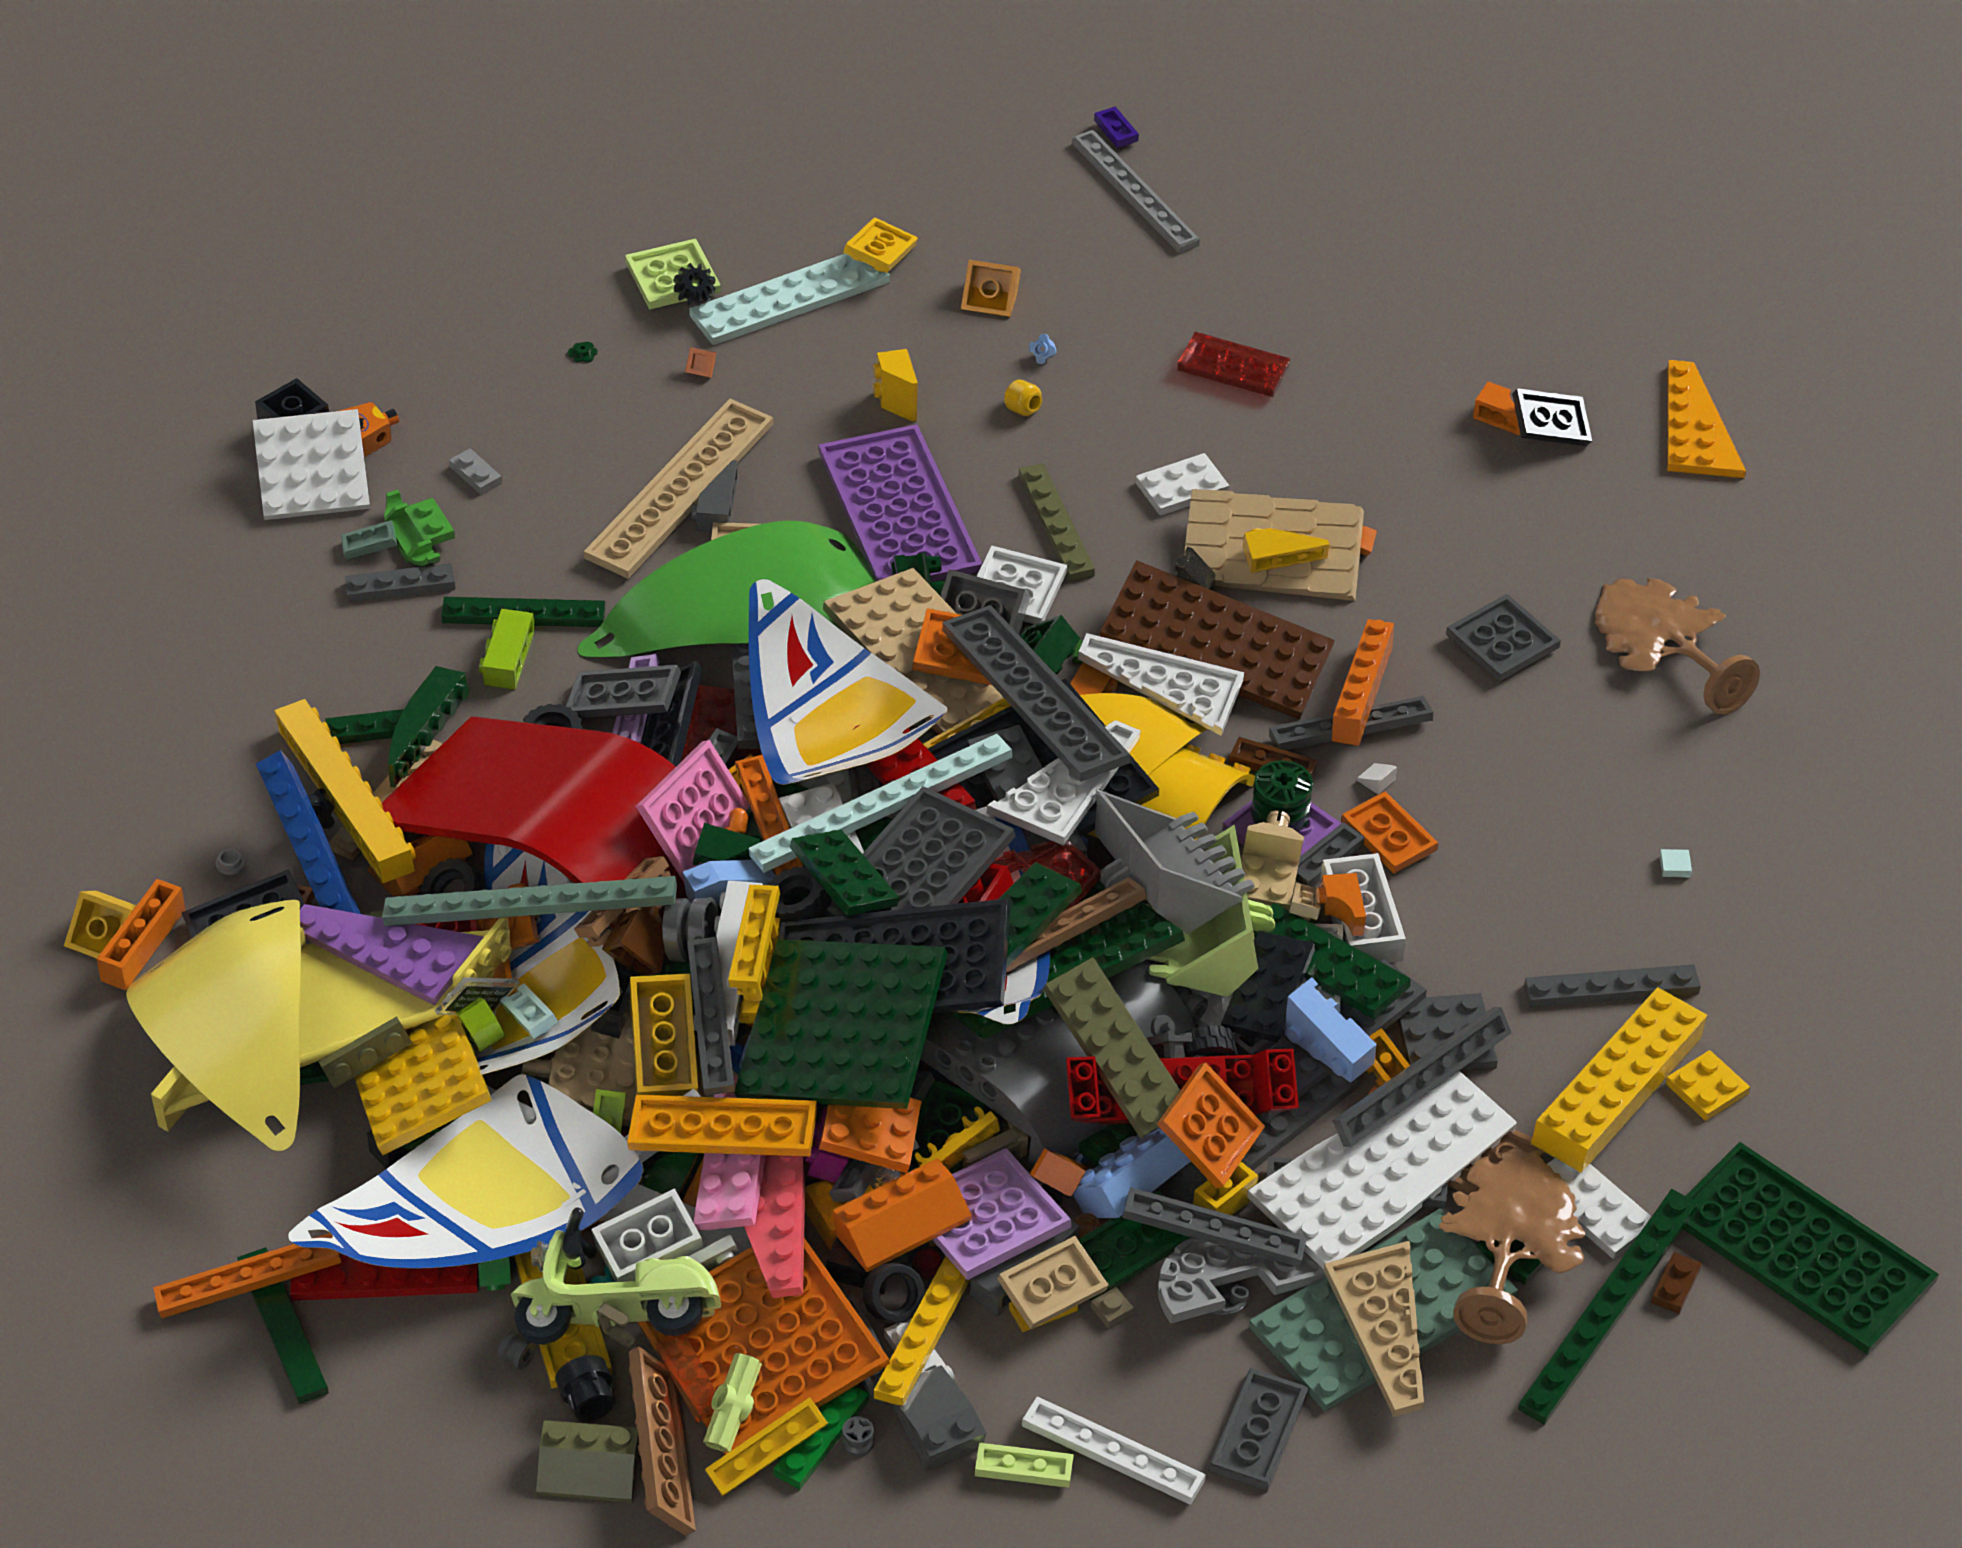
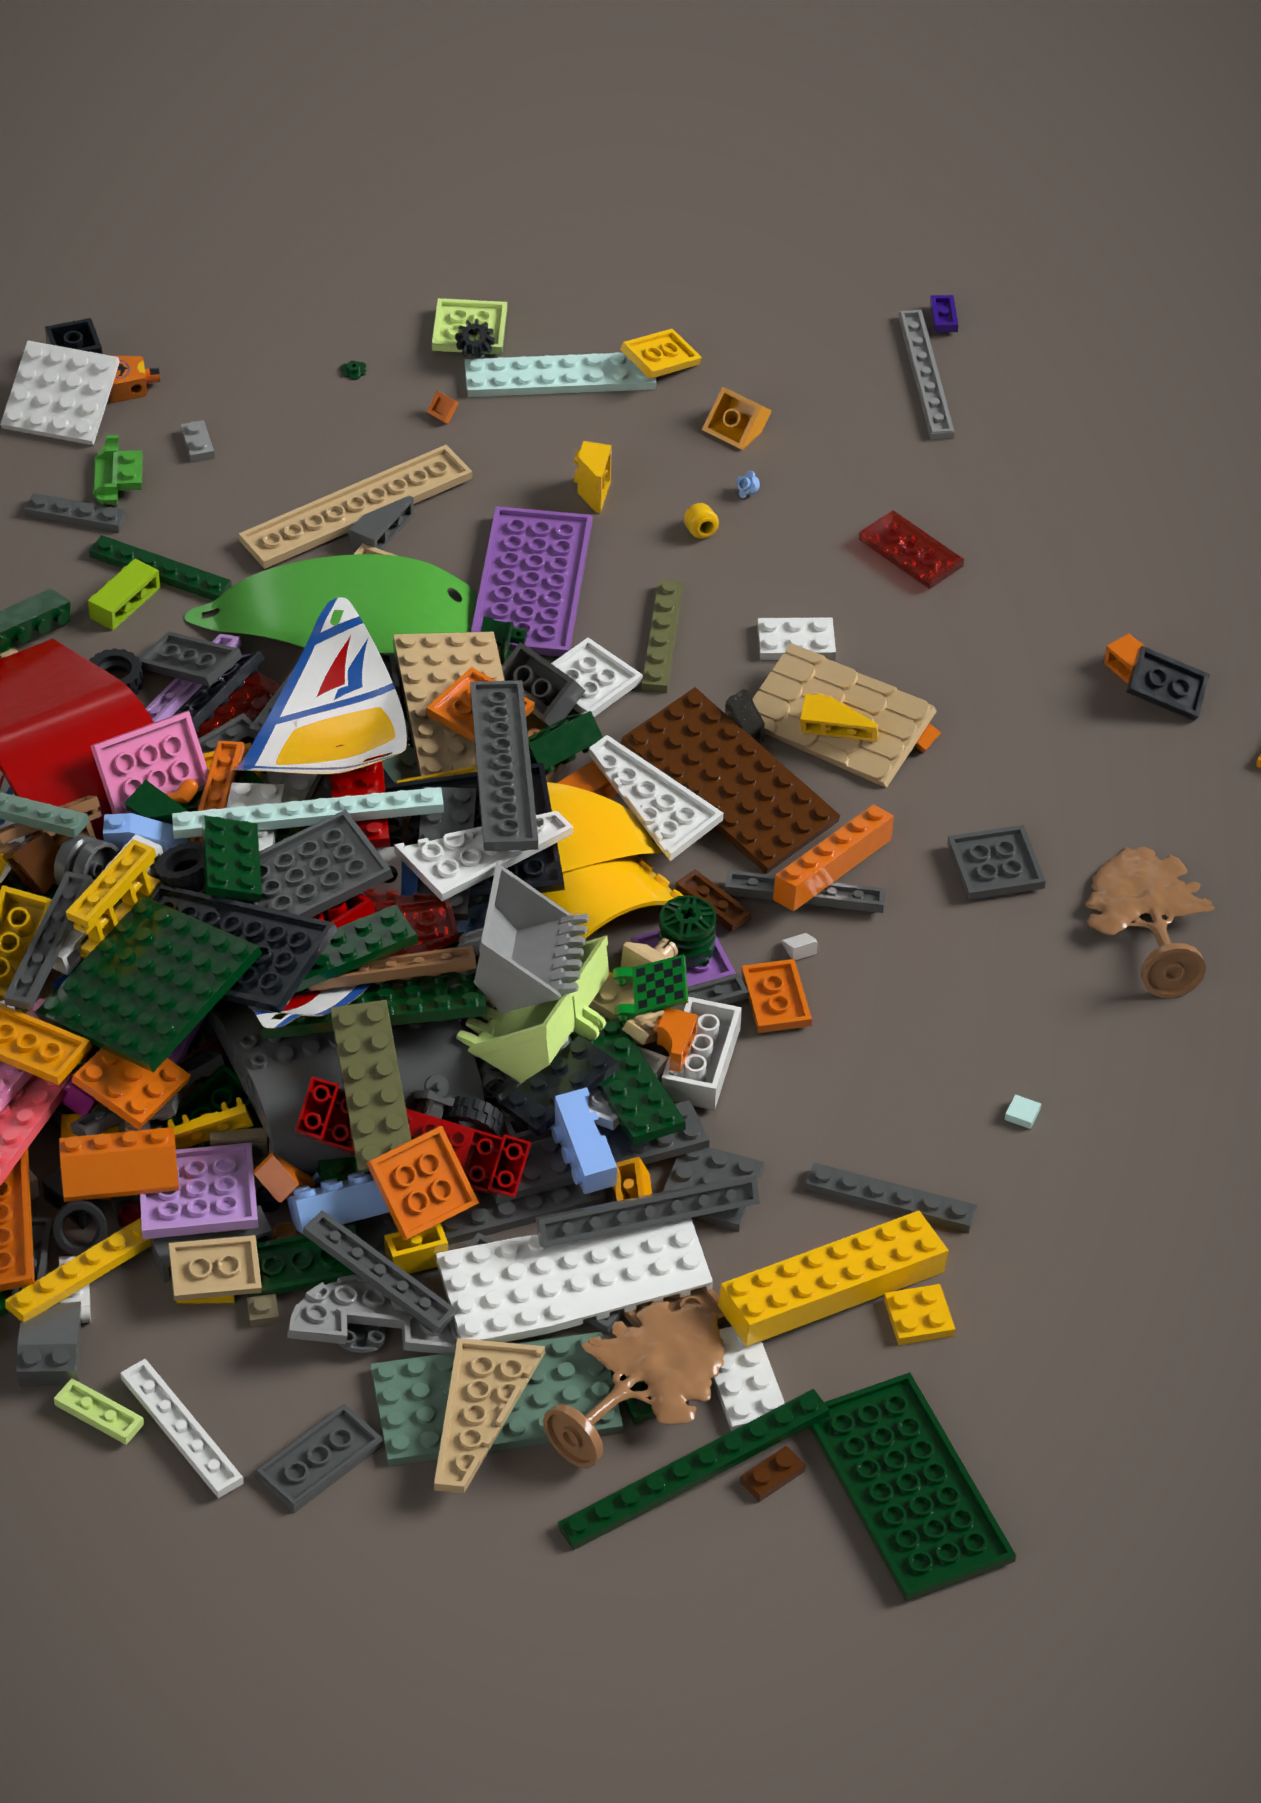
camera: 25 degrees right, 0 degrees up
sand green plate [341,520,397,560] -> none
none -> green flag [613,954,689,1023]

